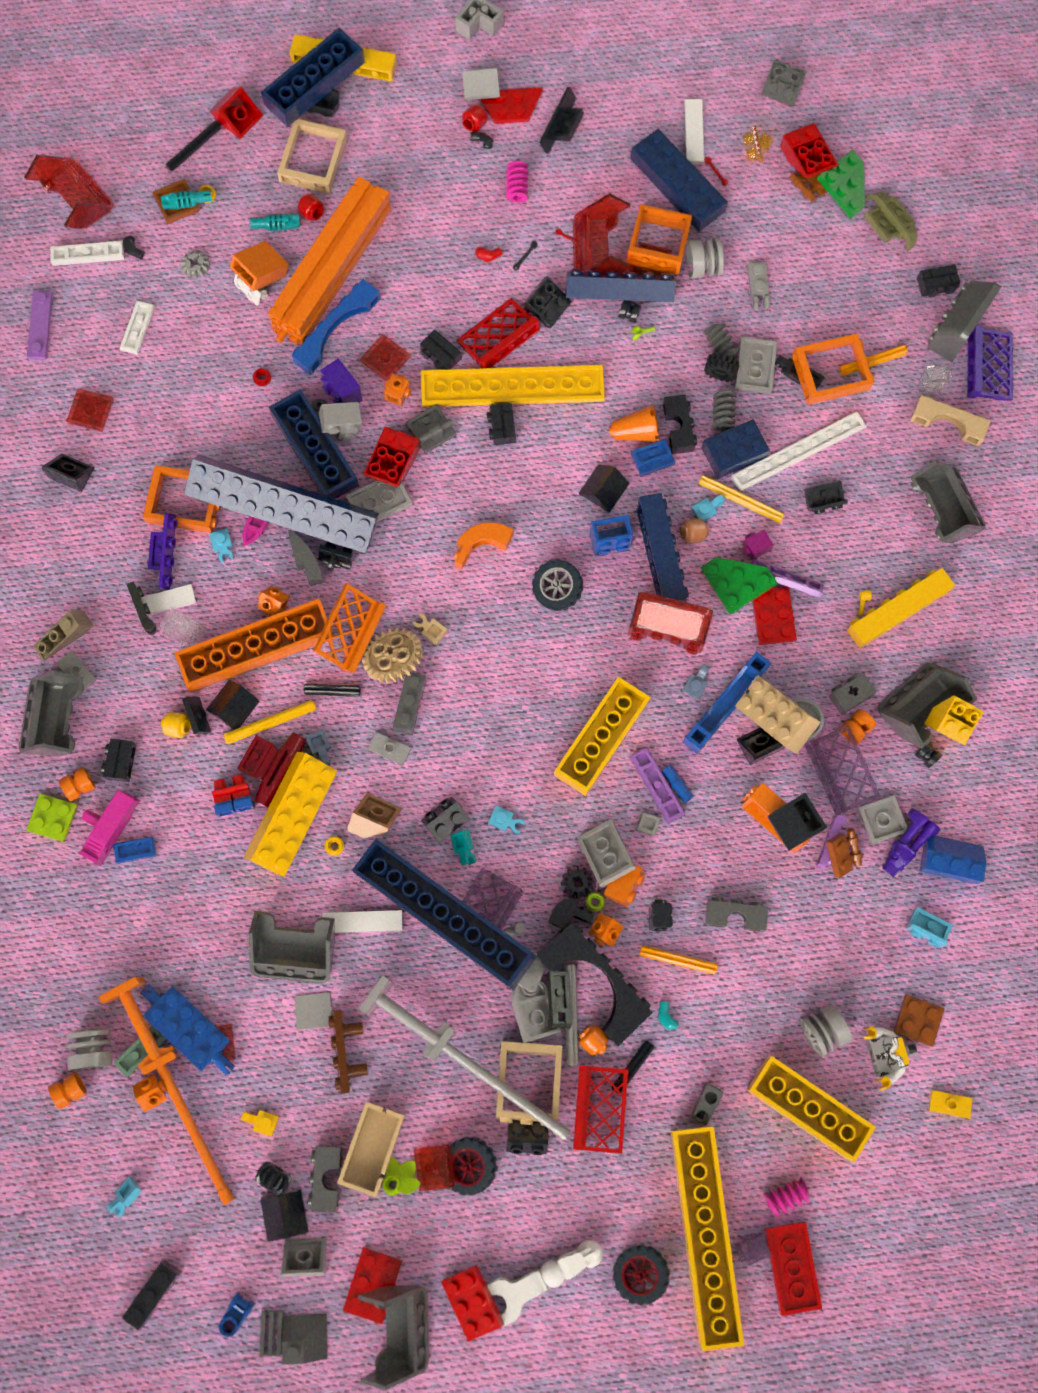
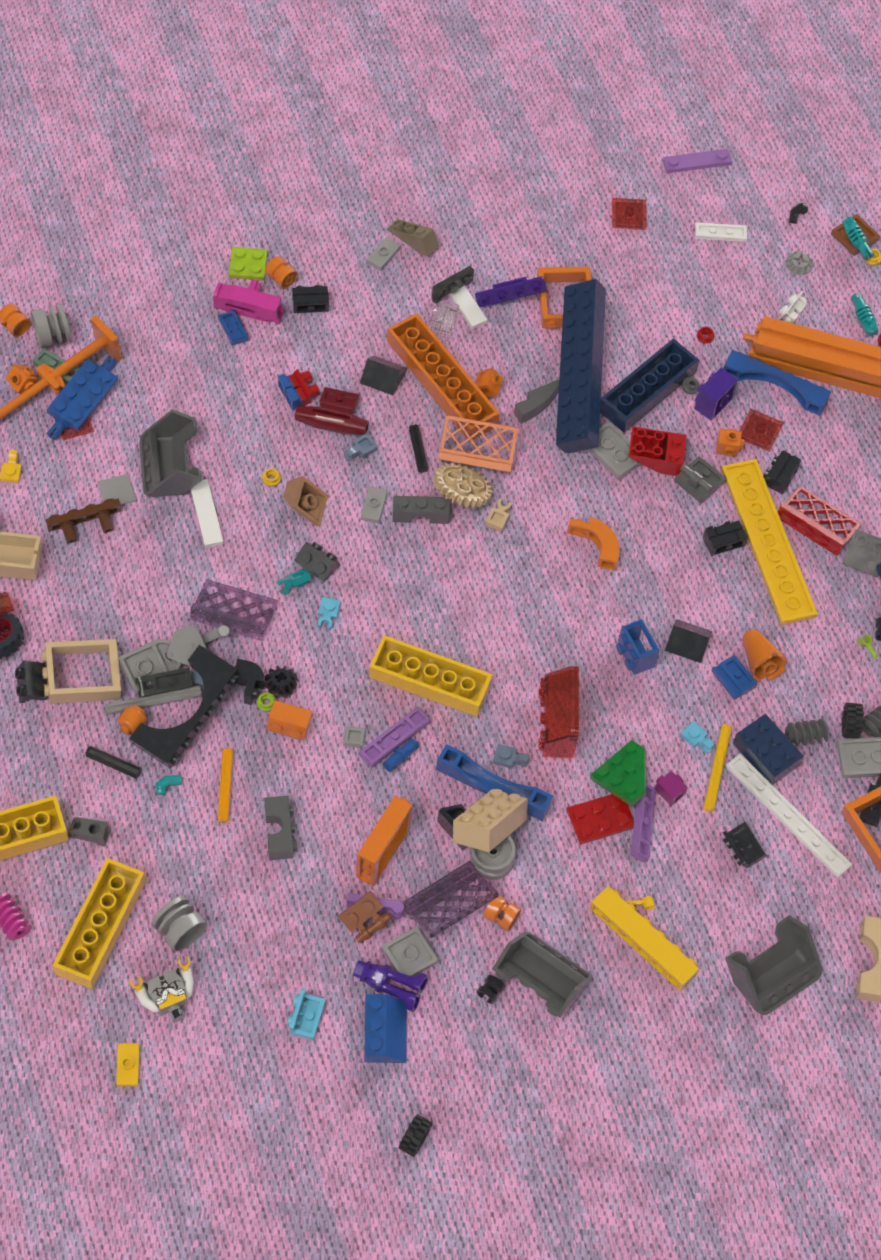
camera: 75 degrees right, 15 degrees down
dark grey windscreen [19,670,84,756] -> none
clear red windscreen [24,154,114,229] -> none
black slope [42,454,95,492] -> none
white plate [50,241,124,266] -> none
yellow head [161,712,191,738] -> none
black plate [182,696,211,735] -> none
medium azure plate [209,528,234,563] -> none
yellow axle [224,700,316,744] -> none
orange brick [230,240,289,292] -> none
dark pink plate [242,516,269,546] -> none
yellow brick [243,752,337,877] -> none
black hips [318,541,353,572] -> none
light grey brick [319,402,362,441] -> none
dark blue brick [352,839,537,990] -> none
light grey piece [359,975,571,1140] -> none
black wheel [532,559,583,611] -> none
red fence [573,1065,628,1154] -> none
light grey plate [577,819,636,888] -> none
orange brick [588,913,624,948] -> none
dark blue brick [636,493,689,614] -> none
black brick [648,899,673,931] -> none
black arch [662,394,697,454] -> none
nougat head [680,518,709,544] -> none
black slope [767,793,827,851] -> none
dark grey brick [829,673,877,715] -> none
dark orange plate [894,994,945,1047] -> none
yellow slope [924,695,984,745] -> none

